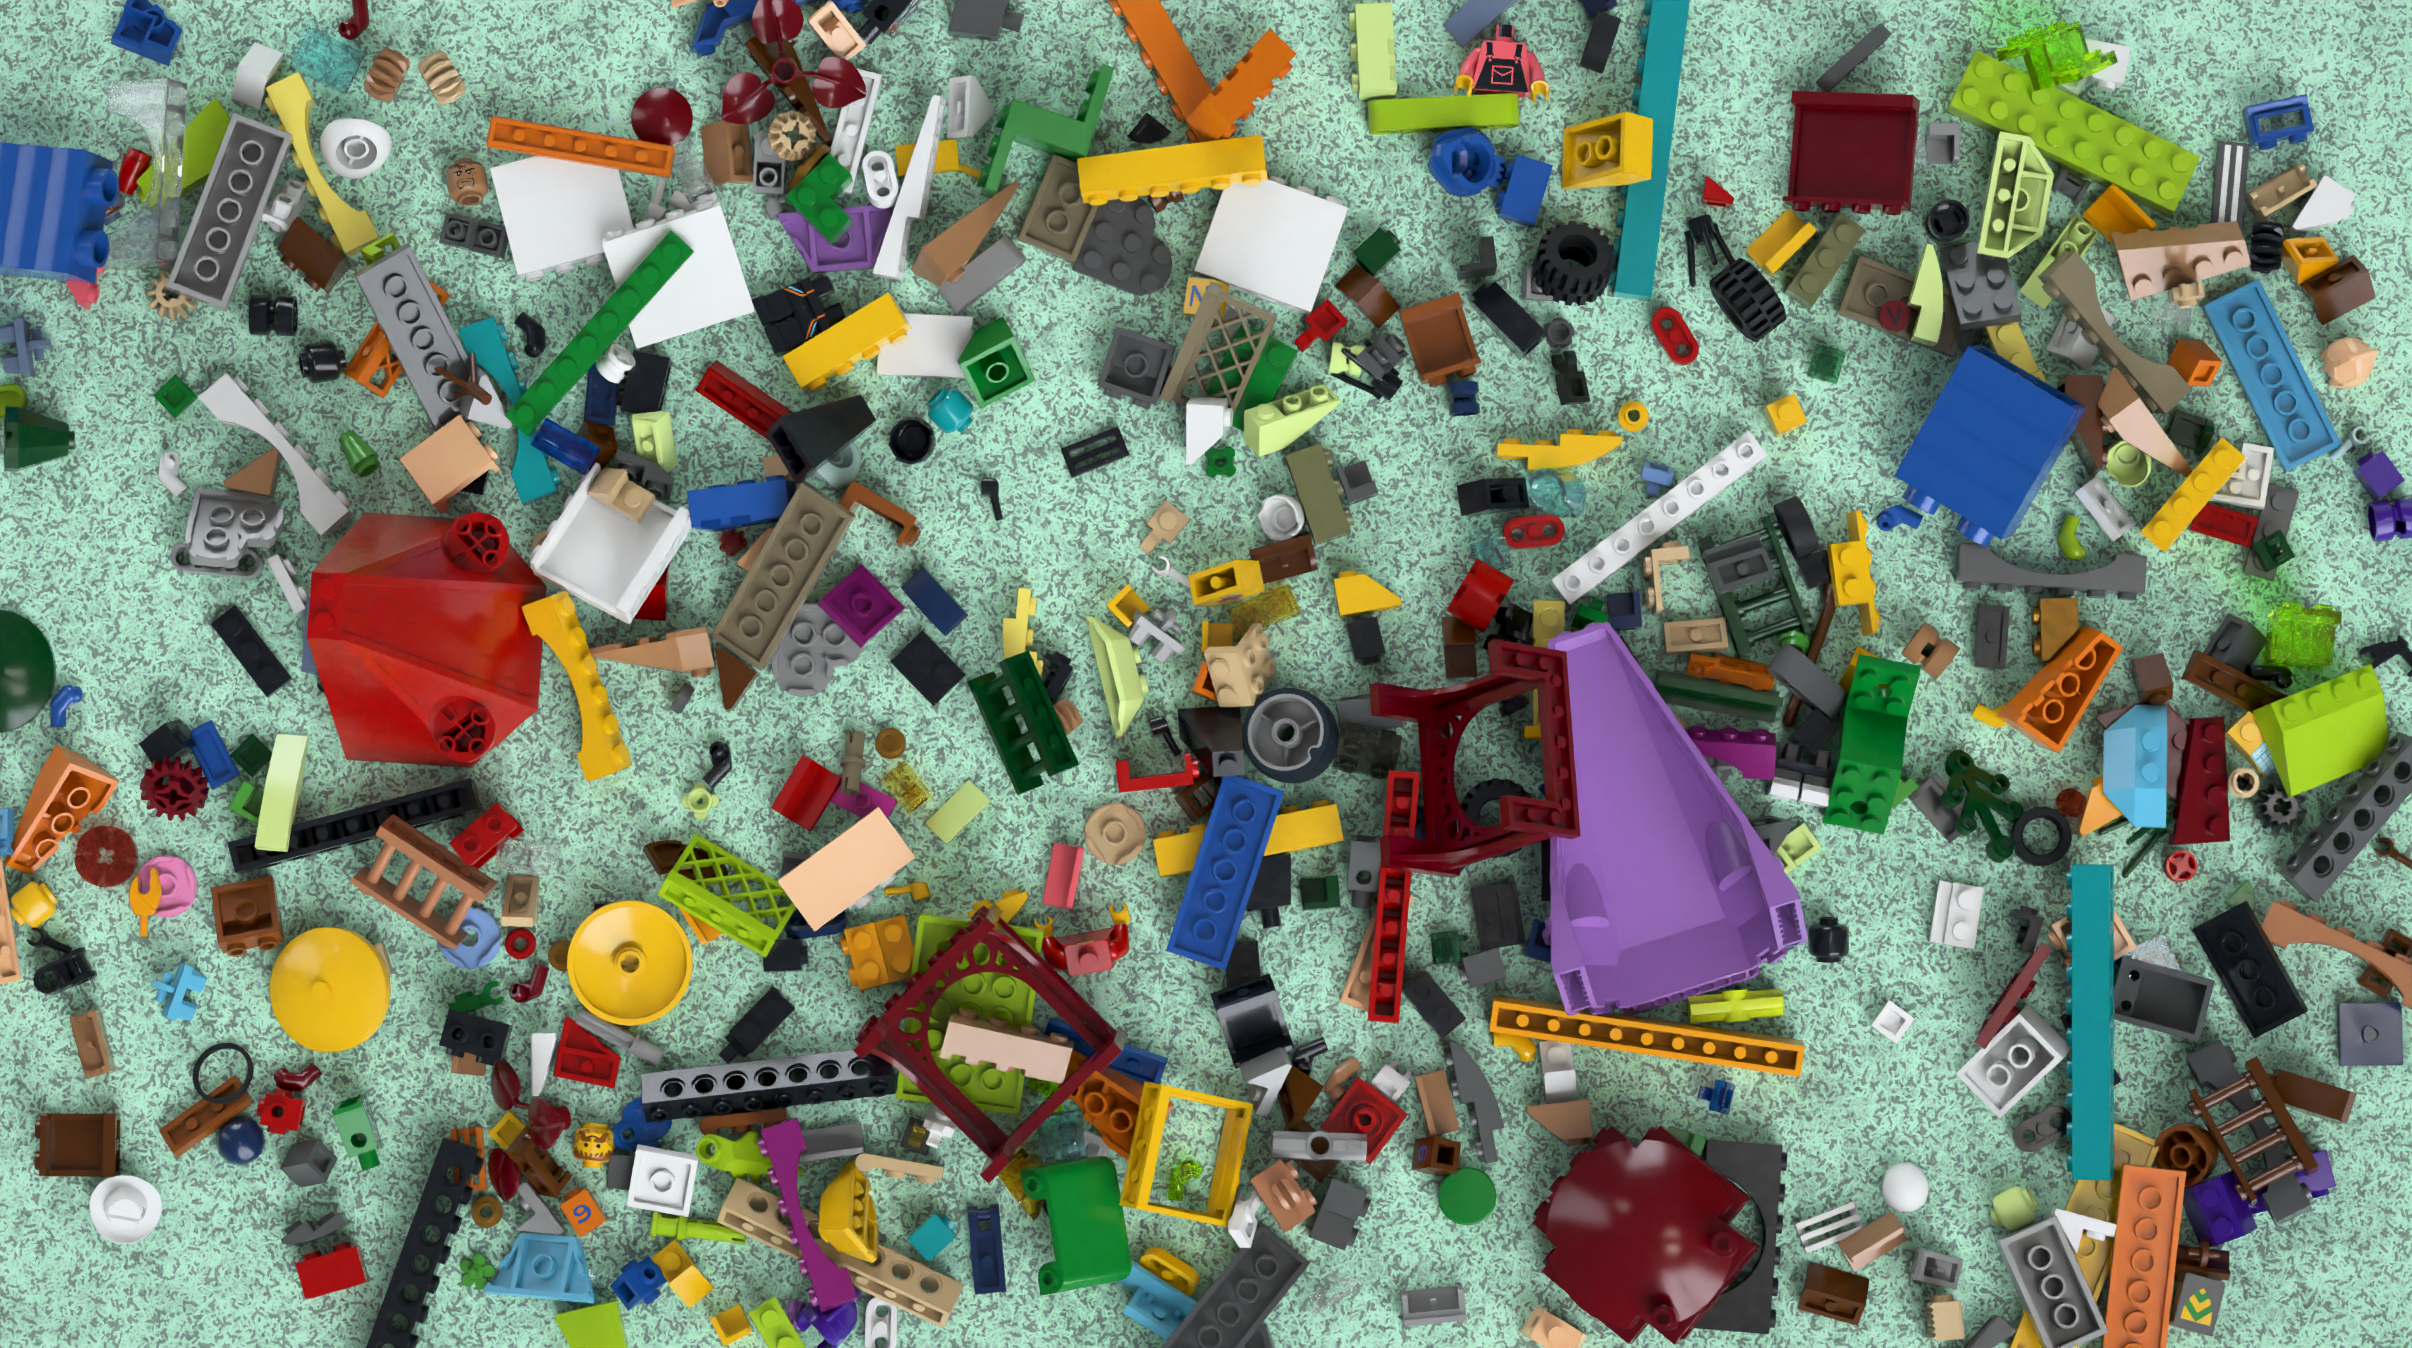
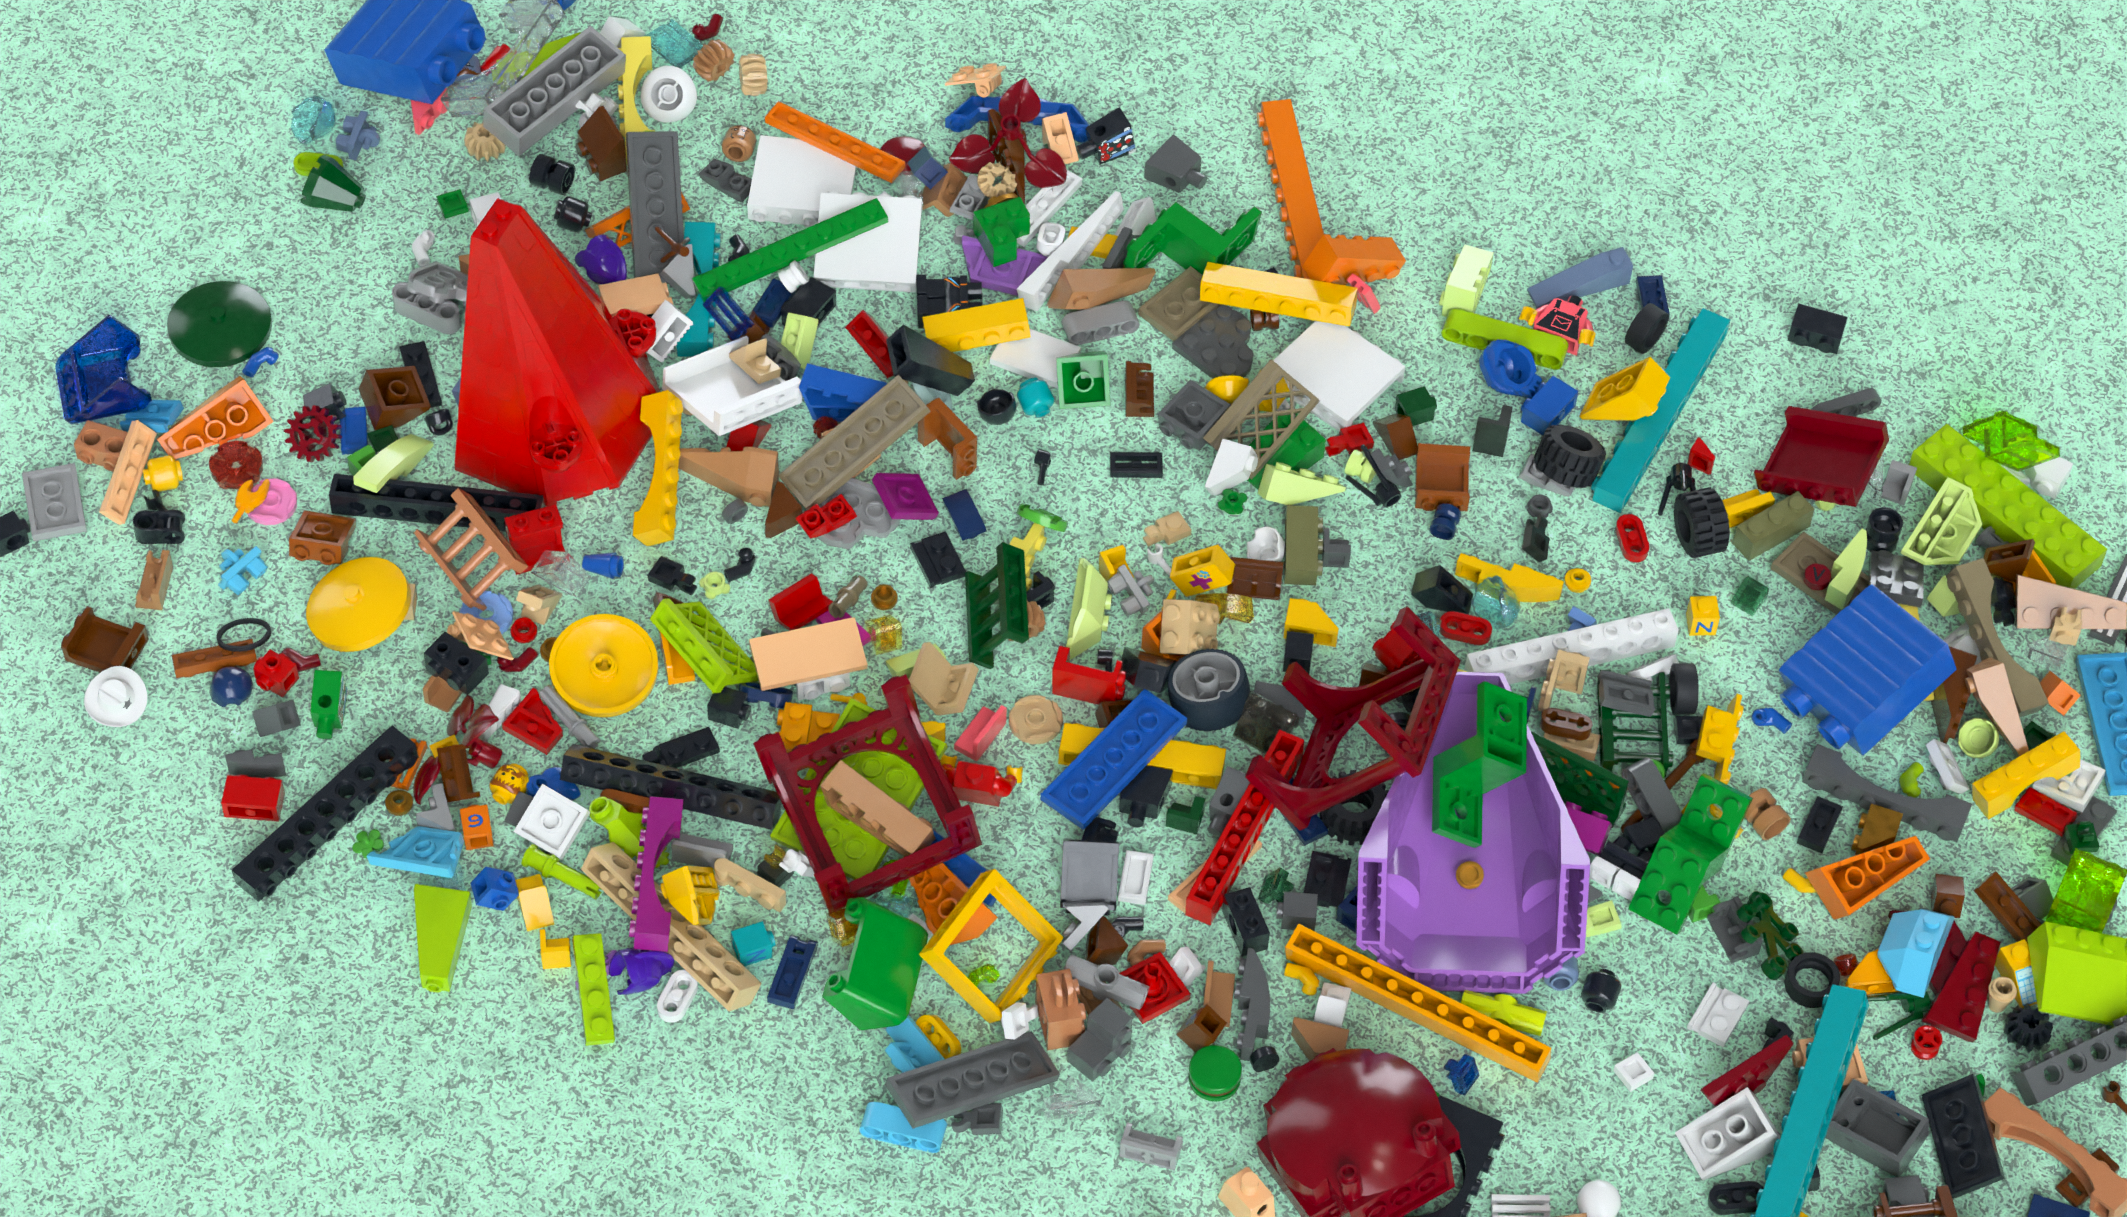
camera: 20 degrees right, 30 degrees down
black slope [1471,282,1546,361] -> none
none -> reddish brown slope [359,366,431,430]
none -> black tile [424,408,453,436]
none -> light nougat hinge [447,611,514,660]
none -> dark purple helmet [574,234,627,284]
none -> blue cone [582,552,624,579]
none -> white brick [647,299,693,362]
none -> black plate [647,556,697,595]
none -> red slope [795,494,857,539]
none -> dark blue panel [908,146,948,190]
none -> tan bracket [909,642,979,716]
none -> bright green tile [1016,503,1068,532]
none -> dark grey tile [1102,227,1135,269]
none -> white tile [1118,850,1154,905]
none -> reddish brown hinge [1125,361,1154,417]
none -> yellow helmet [1205,376,1249,405]
none -> black tile [1249,1046,1279,1072]
none -> coral tile [1347,274,1381,314]
none -> green bracket [1432,681,1527,848]
none -> pearl gold plate [1456,861,1484,889]
none -> reddish brown beam [1540,708,1593,741]
none -> white plate [1627,654,1679,681]
none -> reddish brown slope [1984,539,2035,583]
none -> black plate [1991,577,2015,627]

